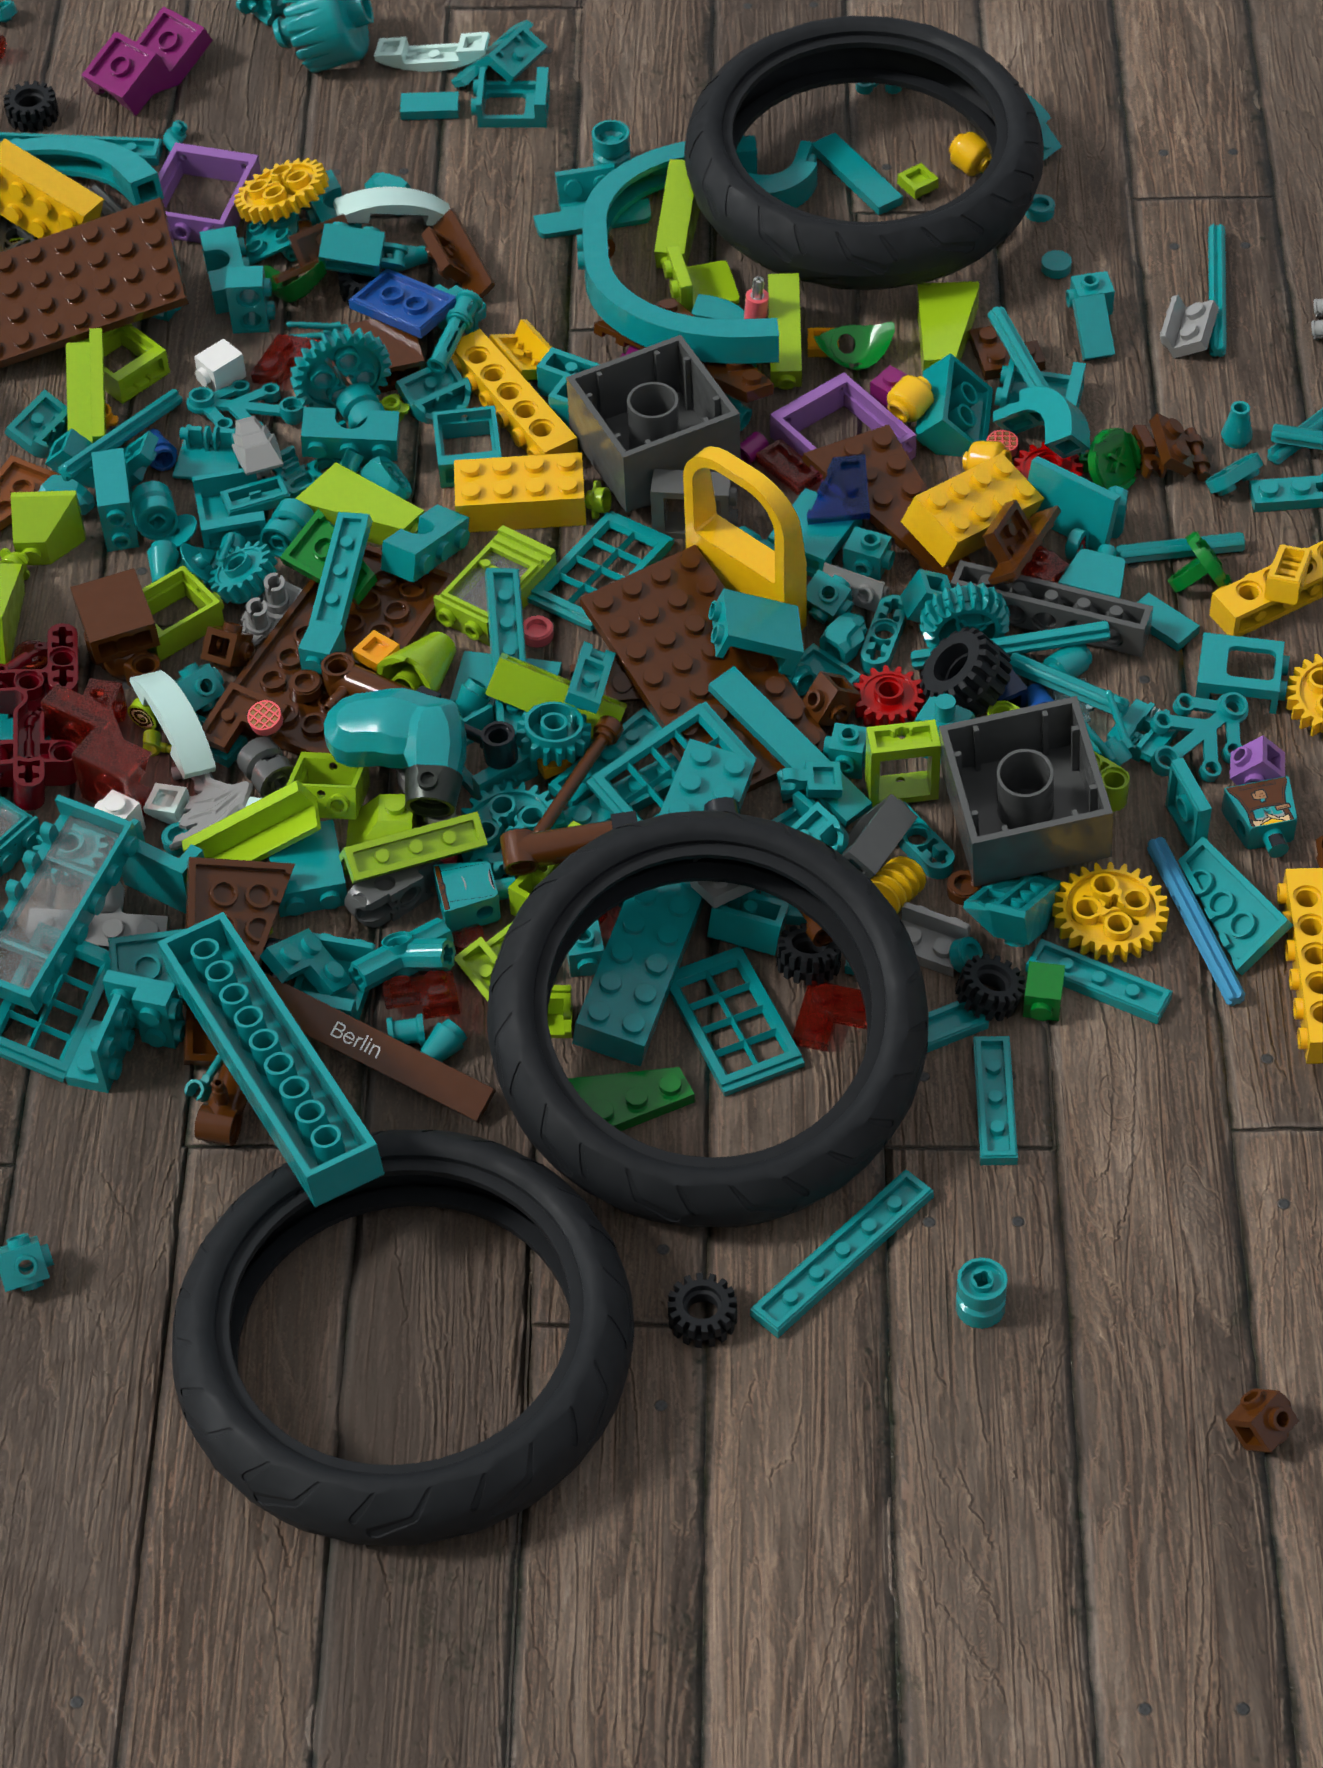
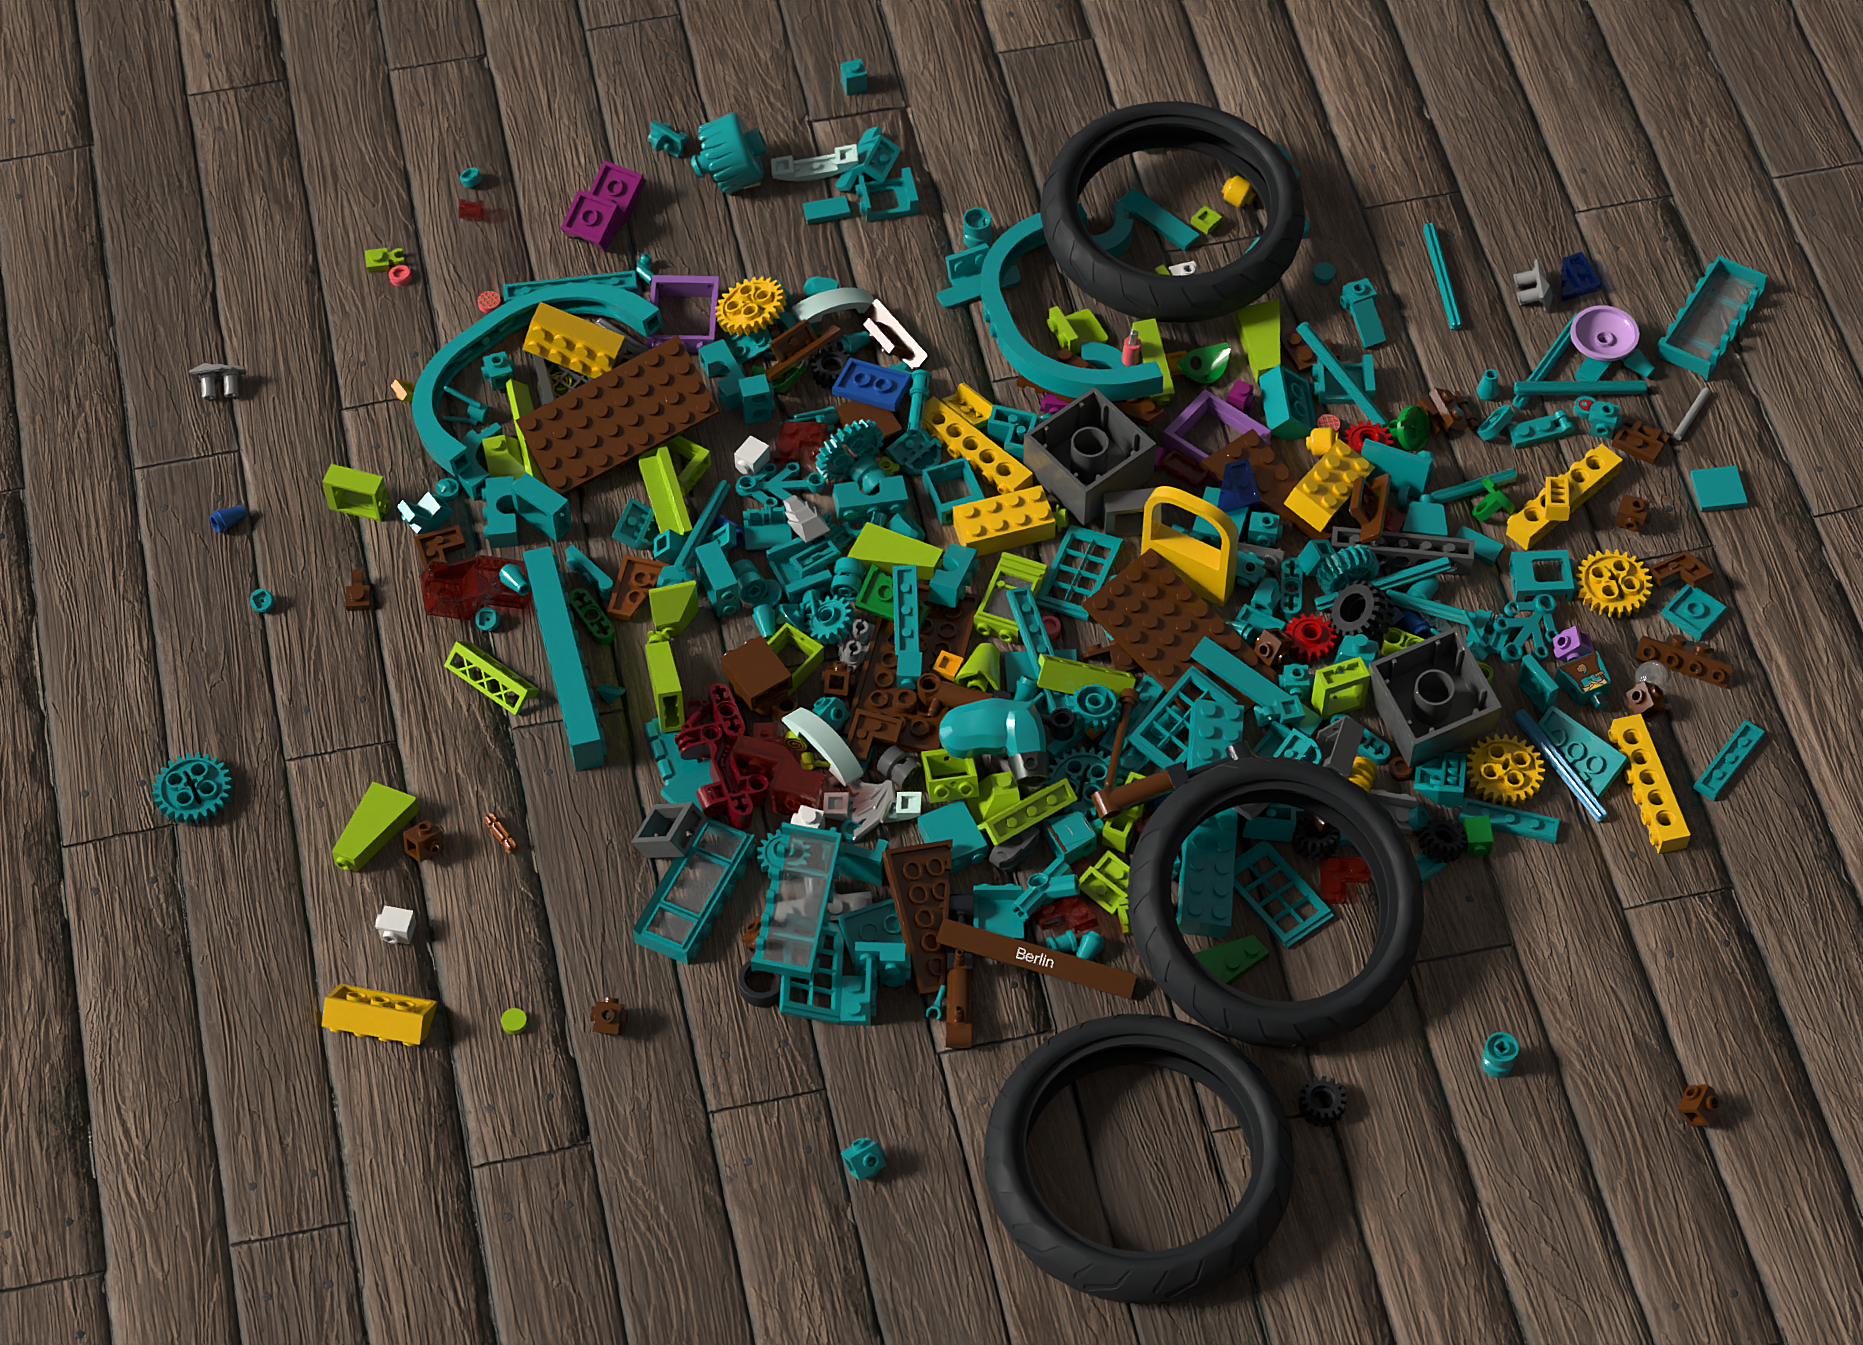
camera: 15 degrees left, 5 degrees up
black tyre [3,81,59,133] -> none
teal brick [158,912,385,1207] -> none
lime panel [182,780,321,861] -> none
coral tile [247,700,283,736] -> none
teal plate [260,928,353,996] -> none
teal brick [318,222,409,277] -> none
teal plate [564,641,616,714] -> none
lime slope [654,159,700,269] -> none
teal panel [708,588,804,676] -> none
teal tile [750,1169,934,1338] -> none
yellow head [887,375,934,423] -> none
teal tile [973,1036,1018,1165] -> none
teal arch [993,386,1090,459] -> none
light grey bracket [1160,295,1219,358] -> none

